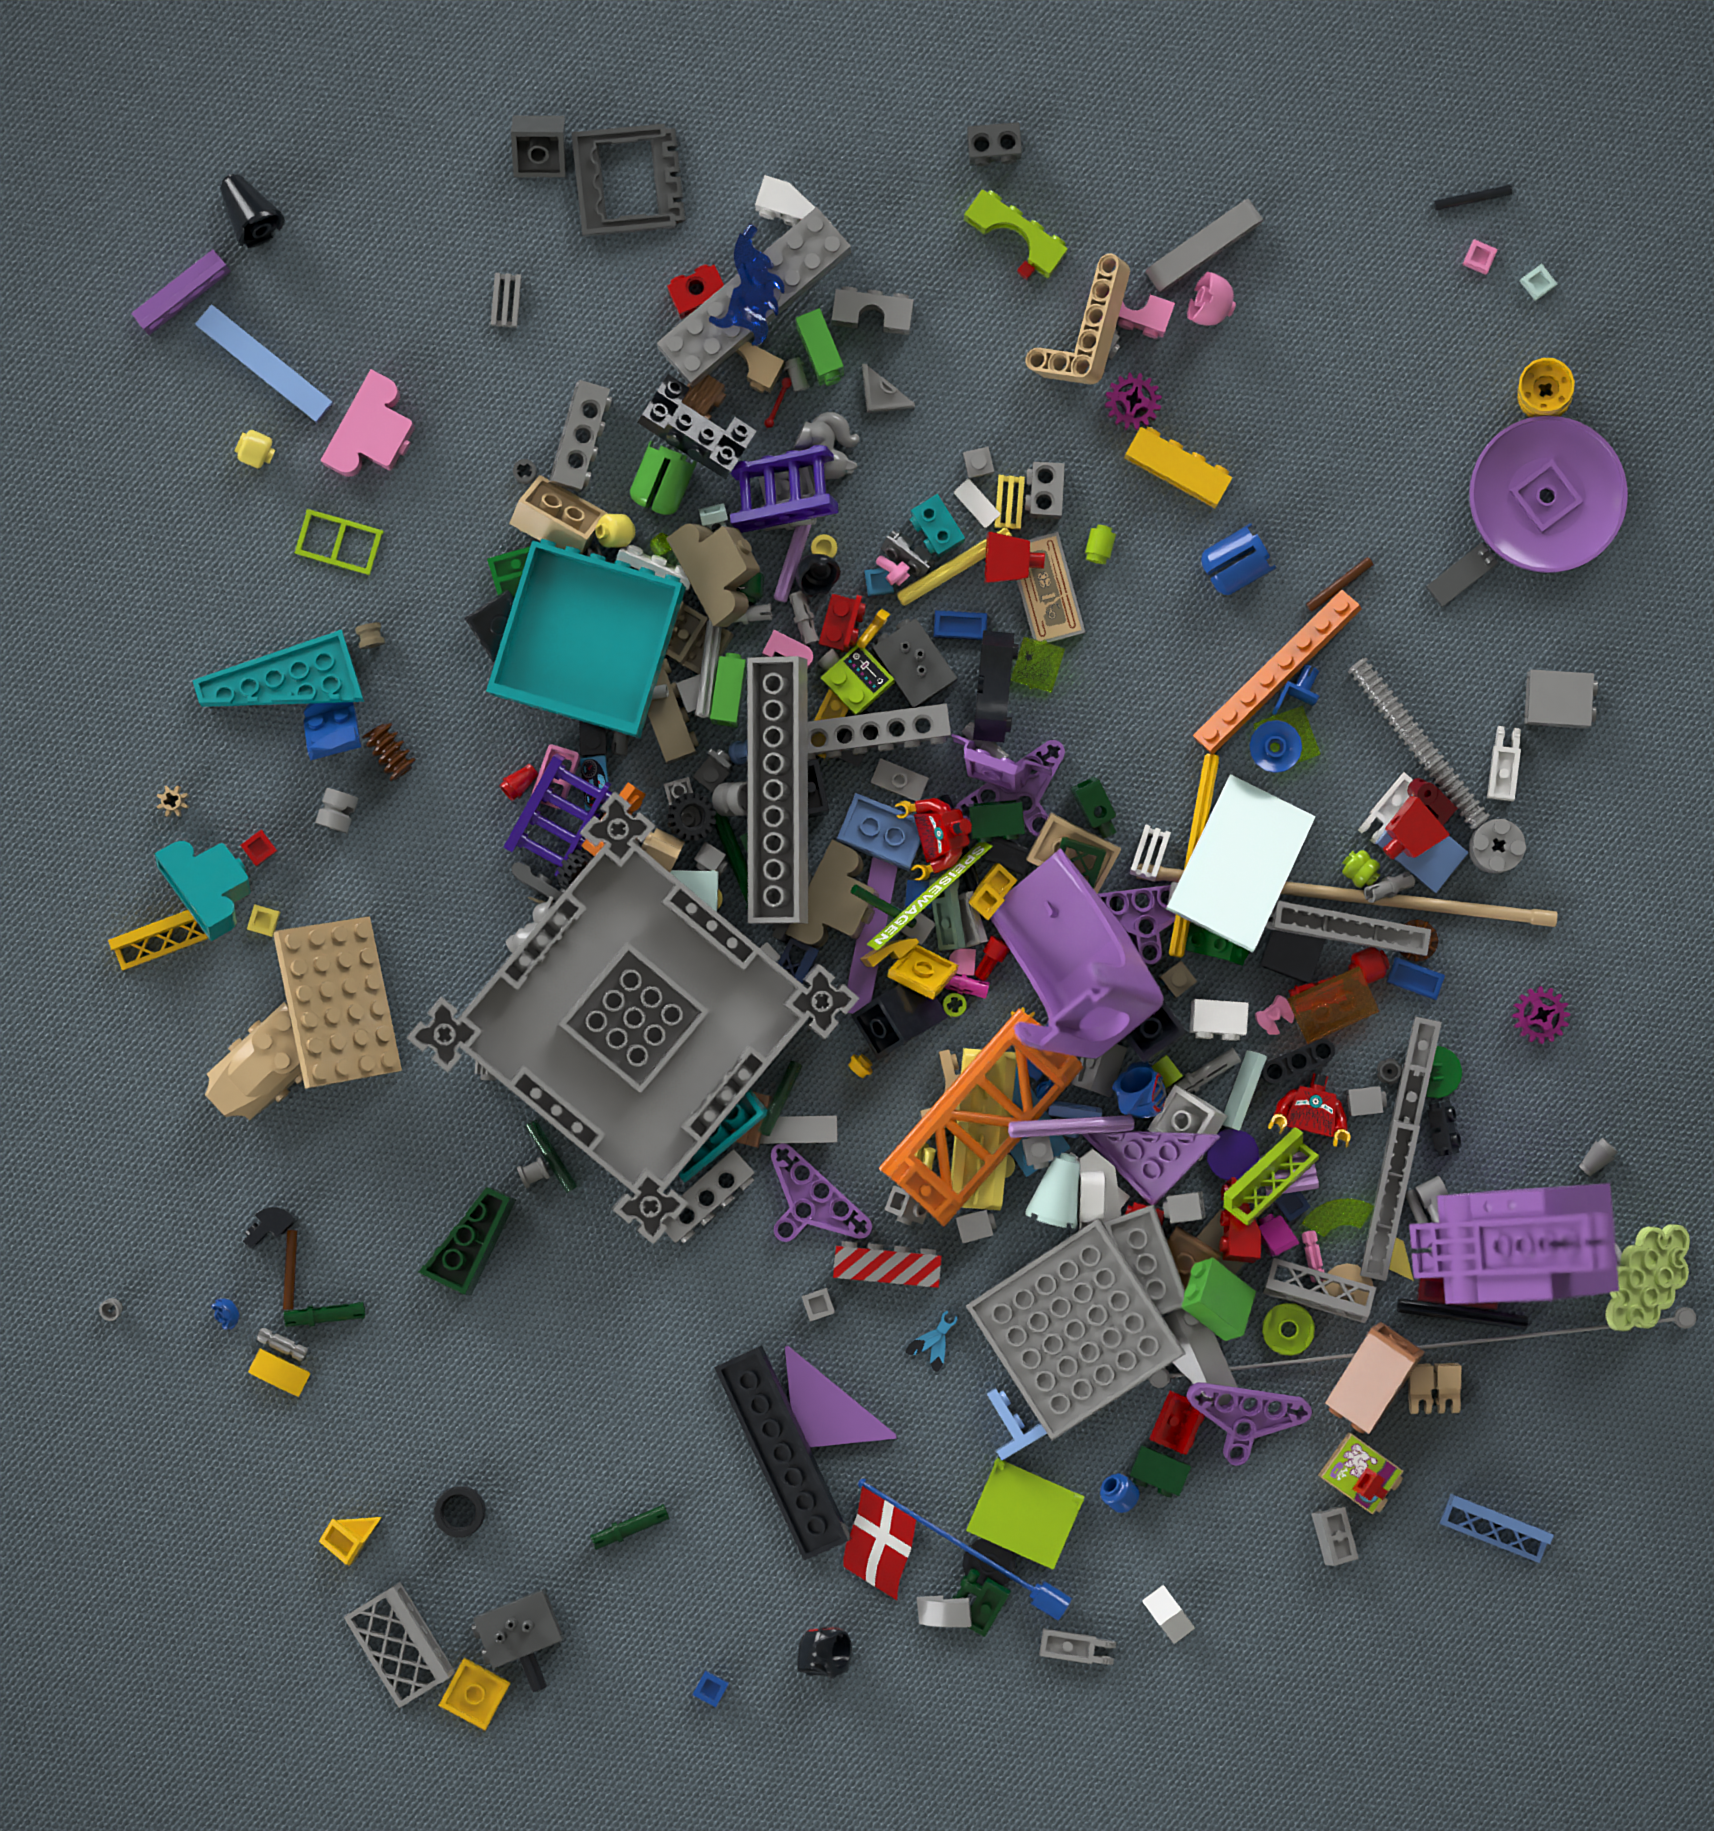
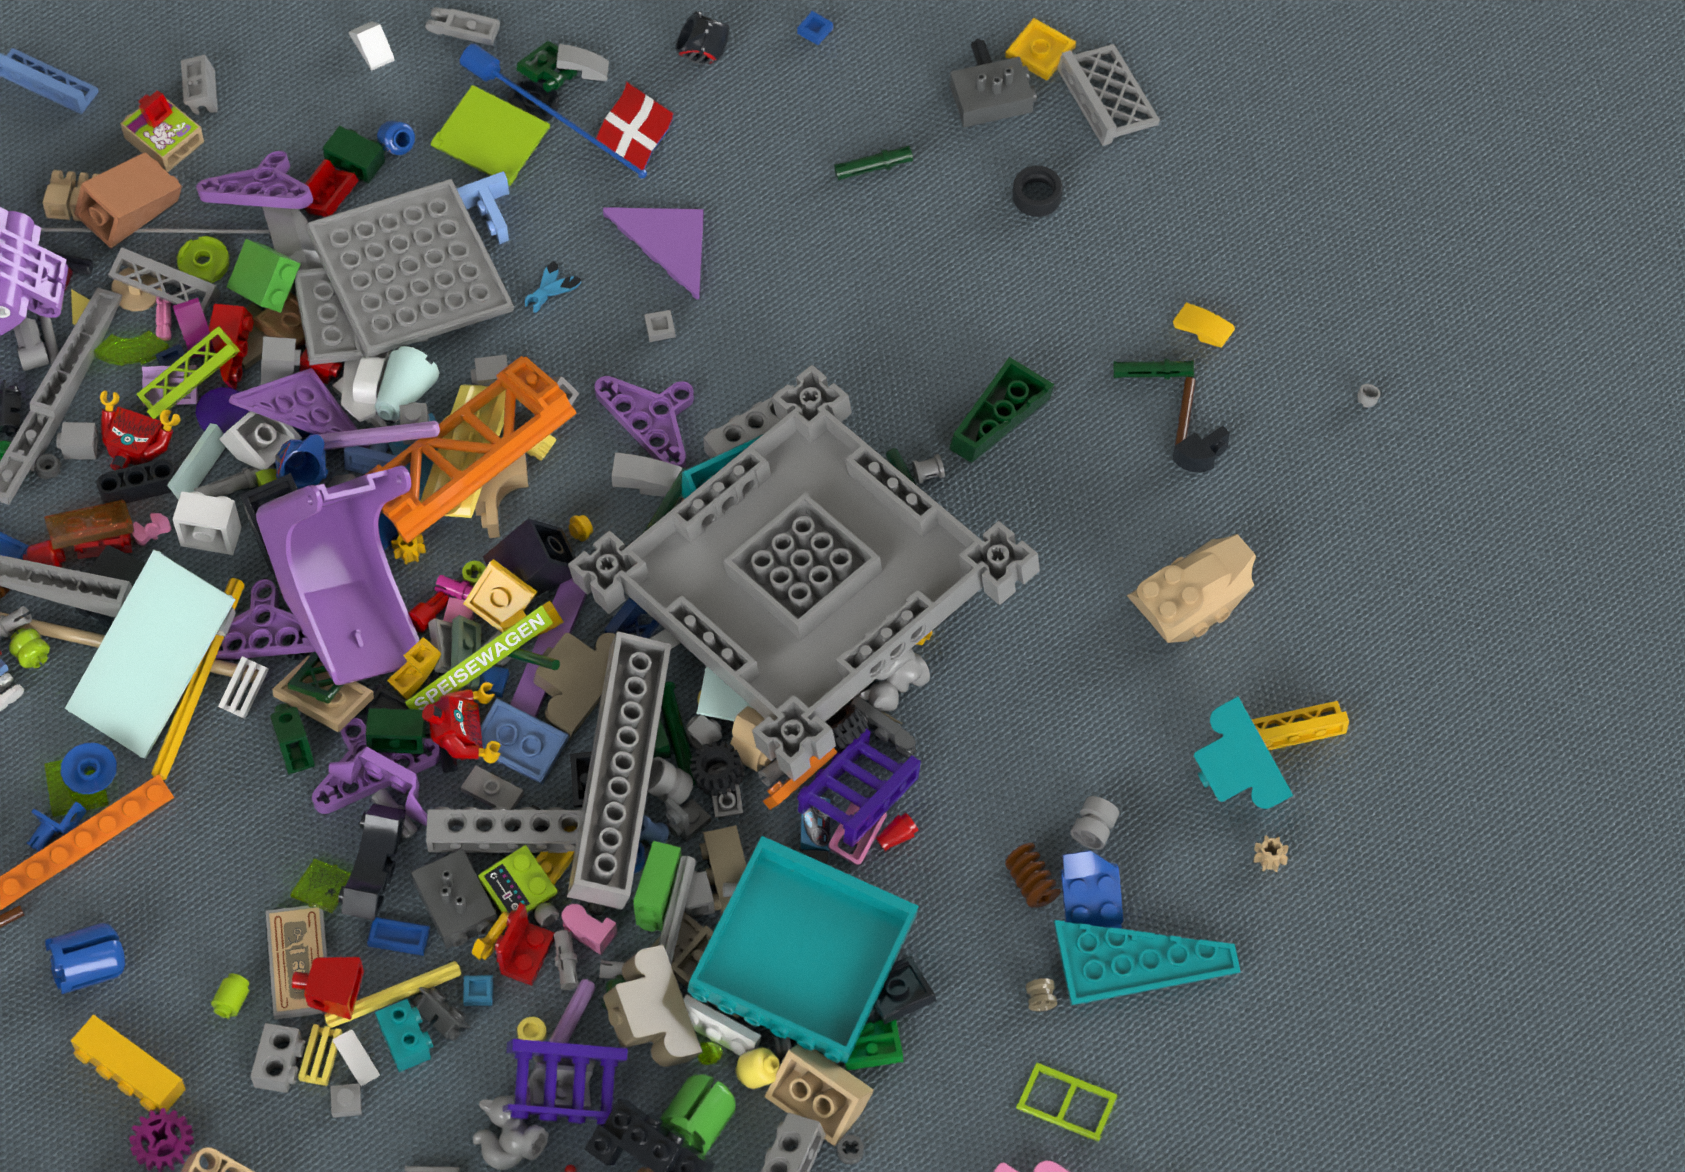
camera: 175 degrees left, 25 degrees down
blue plate [211,1298,240,1330] -> none
red tile [240,830,278,867] -> none
light yellow tile [247,904,281,937] -> none
light grey axle [257,1328,308,1361] -> none
tan plate [273,916,402,1089] -> none
yellow slope [319,1517,382,1566] -> none
light aqua tile [699,503,728,534] -> none
black plate [714,1345,852,1561] -> none
black hair [795,554,841,597] -> none
brick [833,1241,941,1288] -> none
bright pink plate [876,555,910,586] -> none
dark tan brick [1158,961,1197,999] -> none

